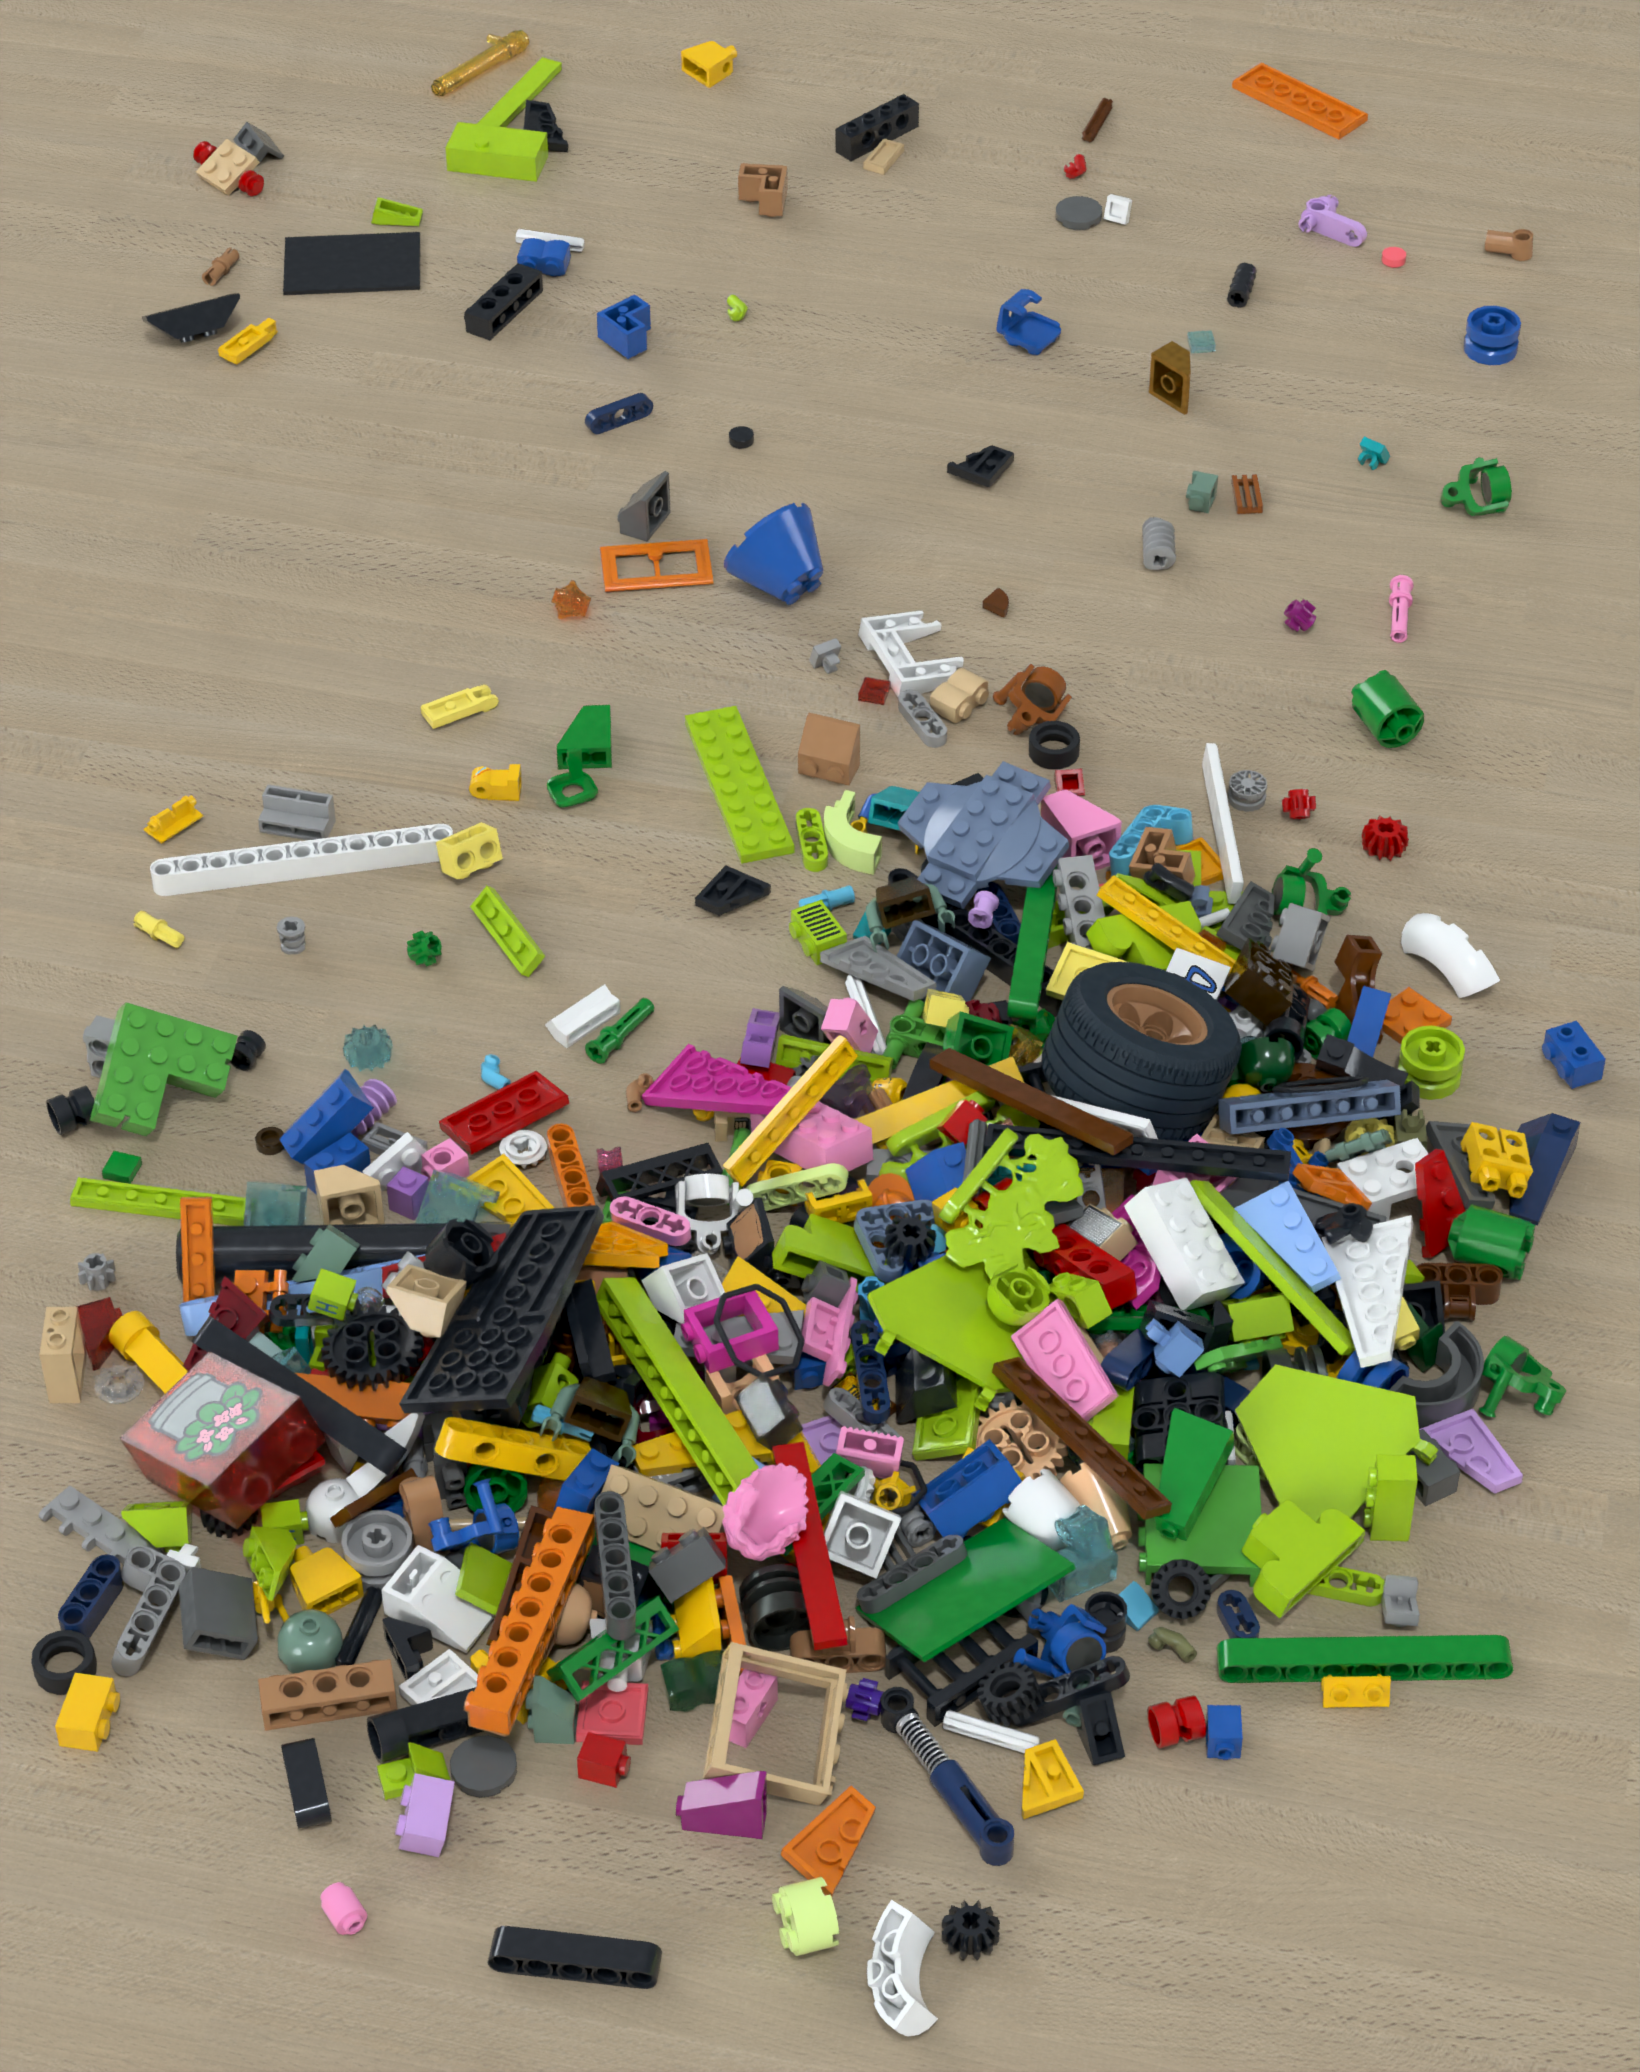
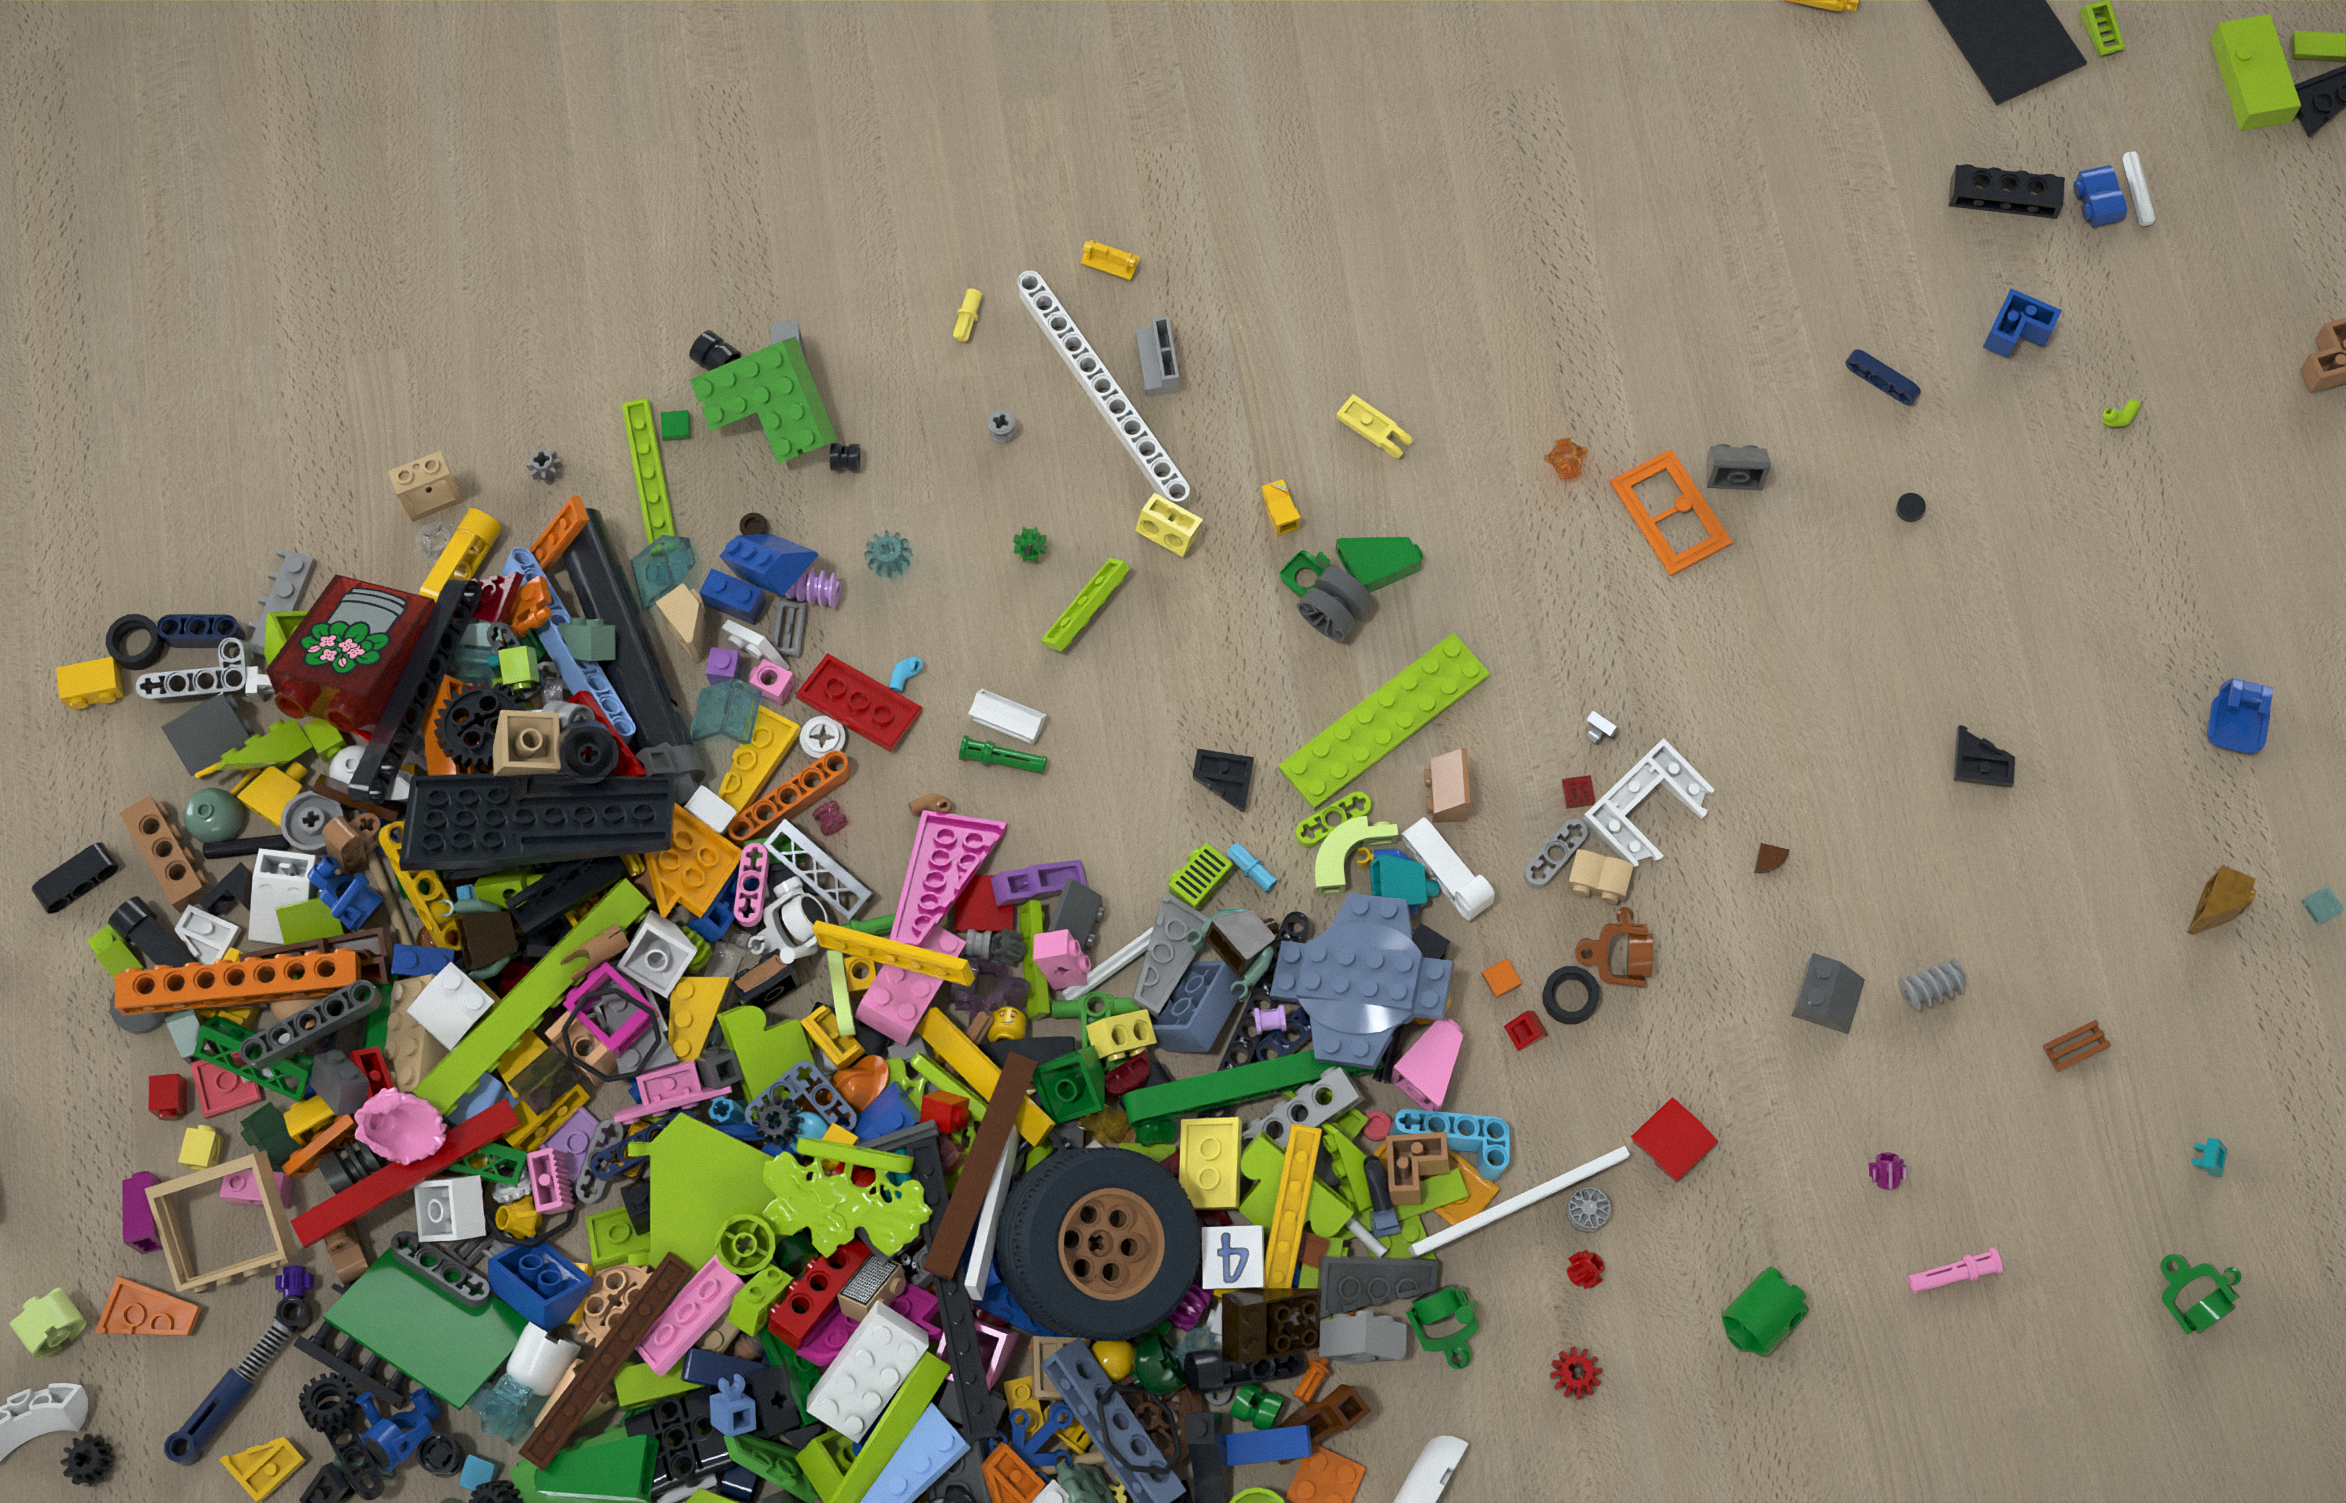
camera: 70 degrees right, 25 degrees up
clear red slope [76,1297,122,1371] -> none
lavender brick [395,1773,455,1857] -> none
blue cone [724,503,823,605] -> none
white axle [943,1710,1040,1753] -> none
sand green brick [1186,471,1218,514] -> none
dark grey hinge [1307,999,1327,1023] -> none
none -> light yellow brick [178,1125,224,1171]
none -> white slope [406,962,495,1051]
none -> medium nougat piece [560,924,630,980]
none -> white tile [773,876,804,899]
none -> dark grey wheel [1297,566,1373,642]
none -> white beam [1400,817,1495,921]
none -> red slope [1631,1097,1718,1183]
none -> dark grey slope [1791,953,1865,1034]

